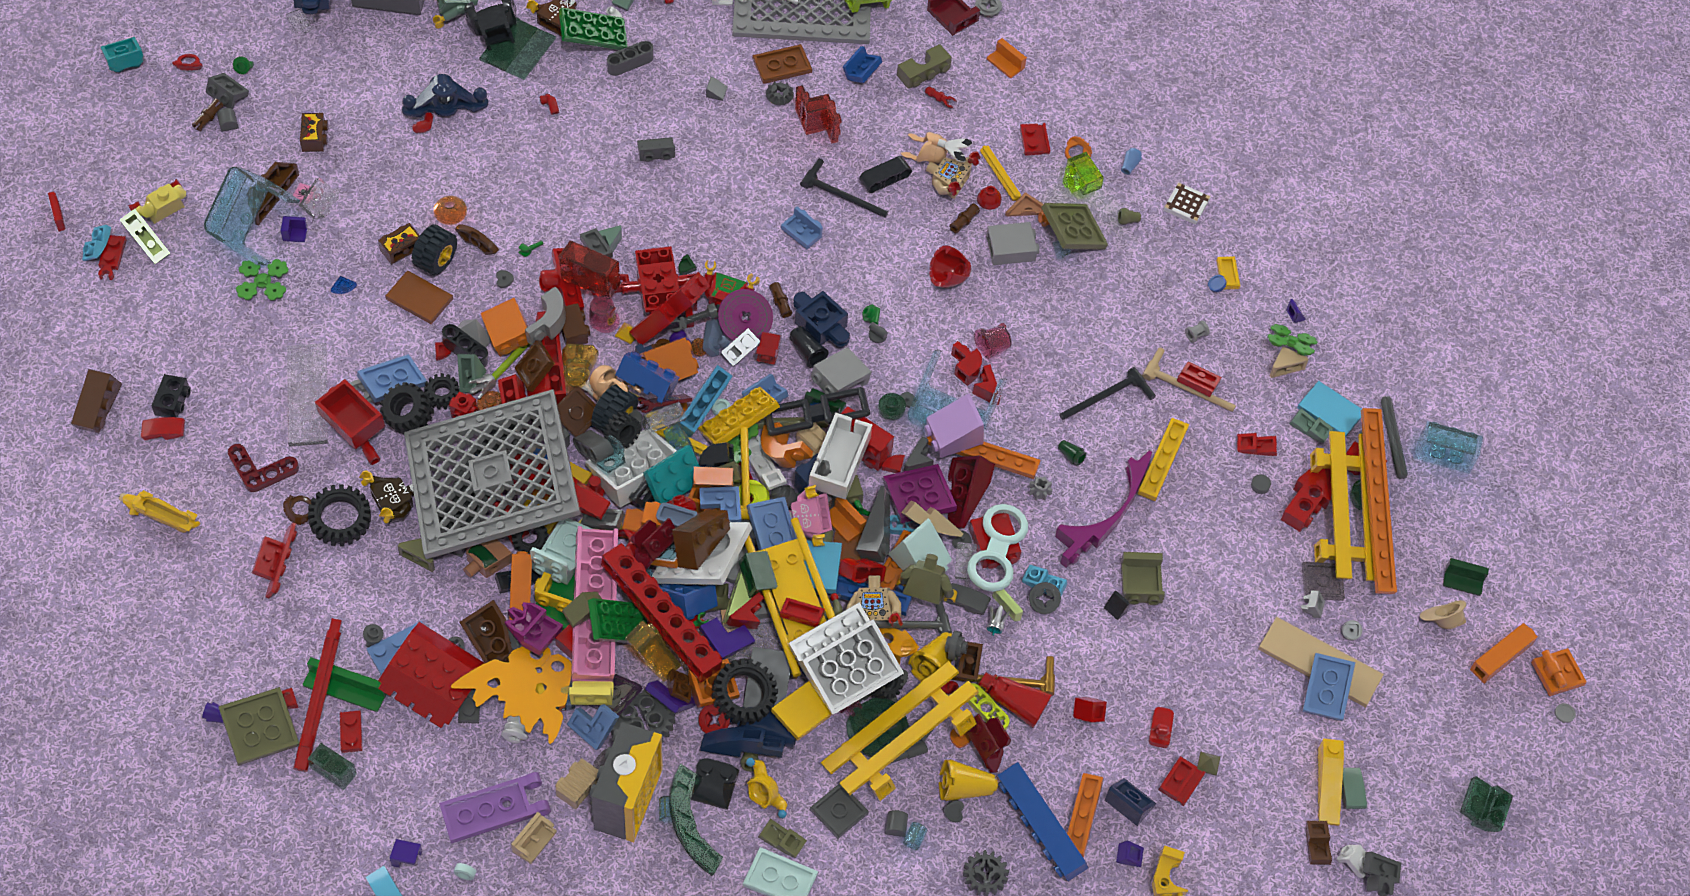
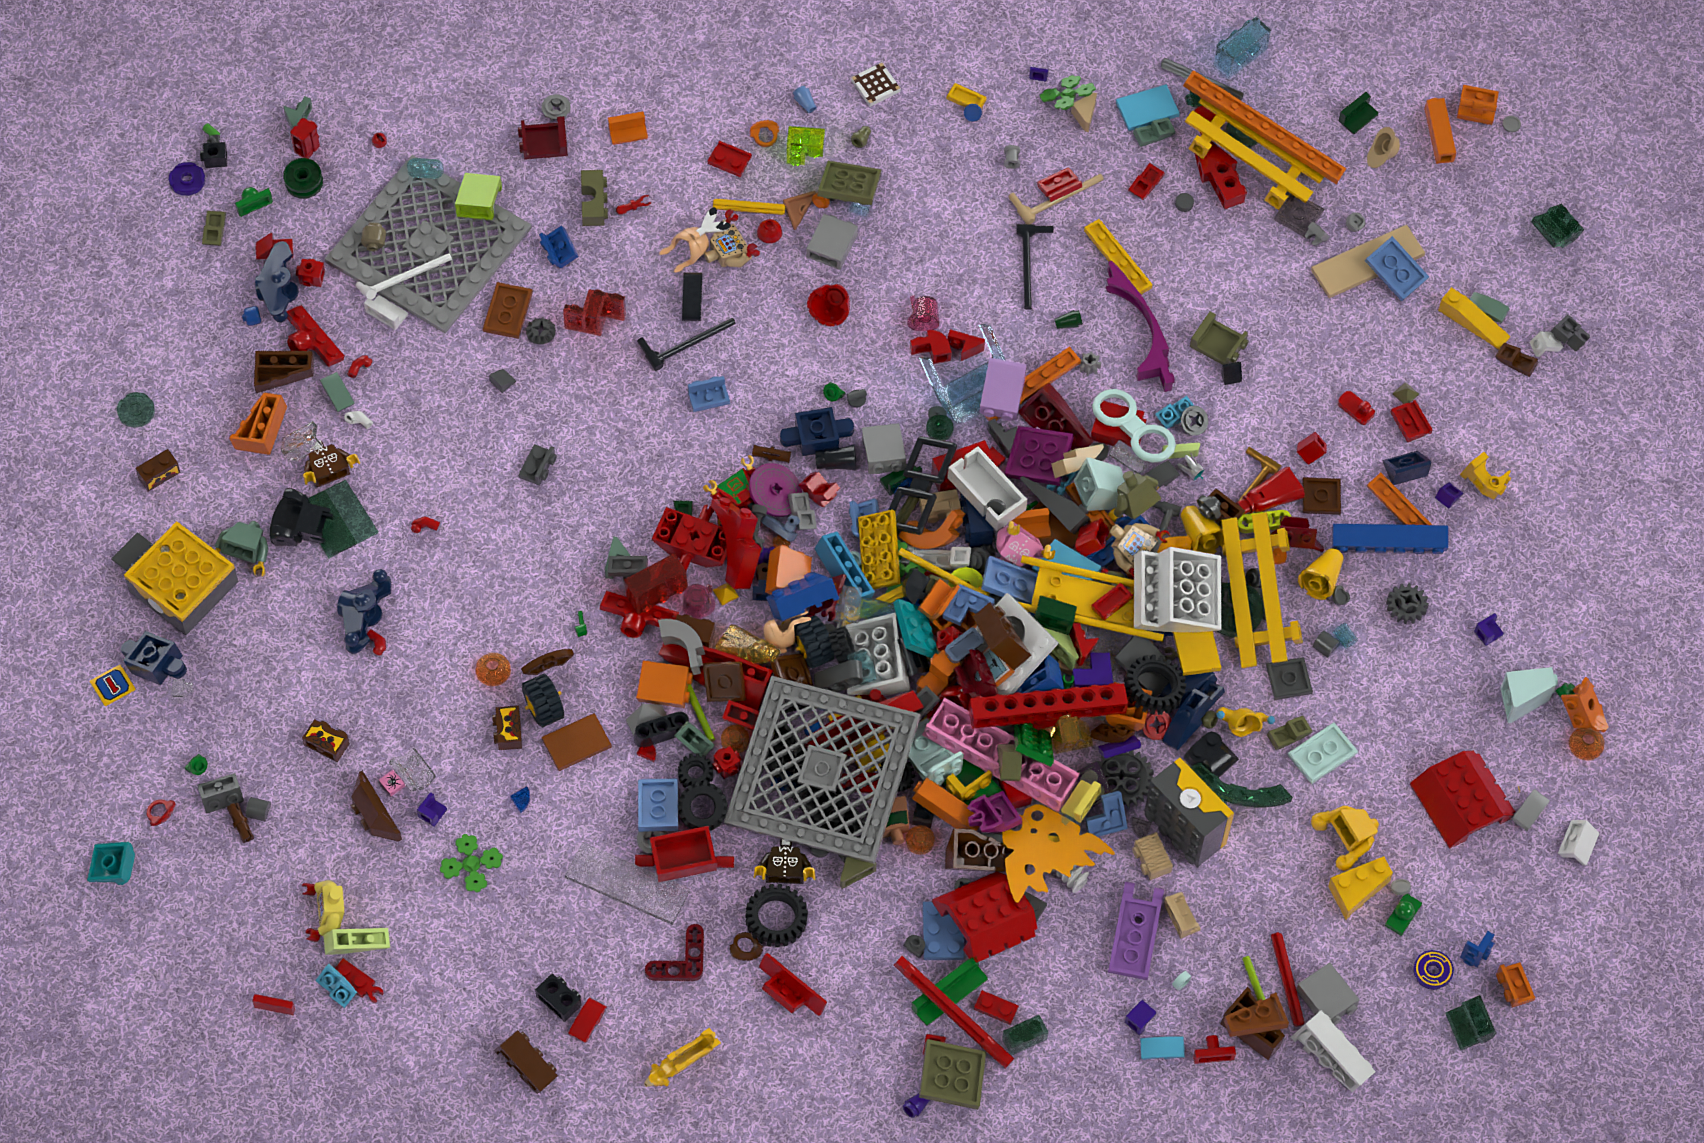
camera: 55 degrees left, 5 degrees up
clear light blue windscreen [204,167,300,265] -> none
flat silver piece [468,374,496,399] -> none
dark grey piece [496,270,514,288] -> none
green tile [559,7,628,50] -> none
dark grey beam [607,41,654,76] -> none
reddish brown pin [949,203,980,234] -> none
none -> clear orange plate [906,825,935,855]
none -> reddish brown tile [1302,477,1341,515]

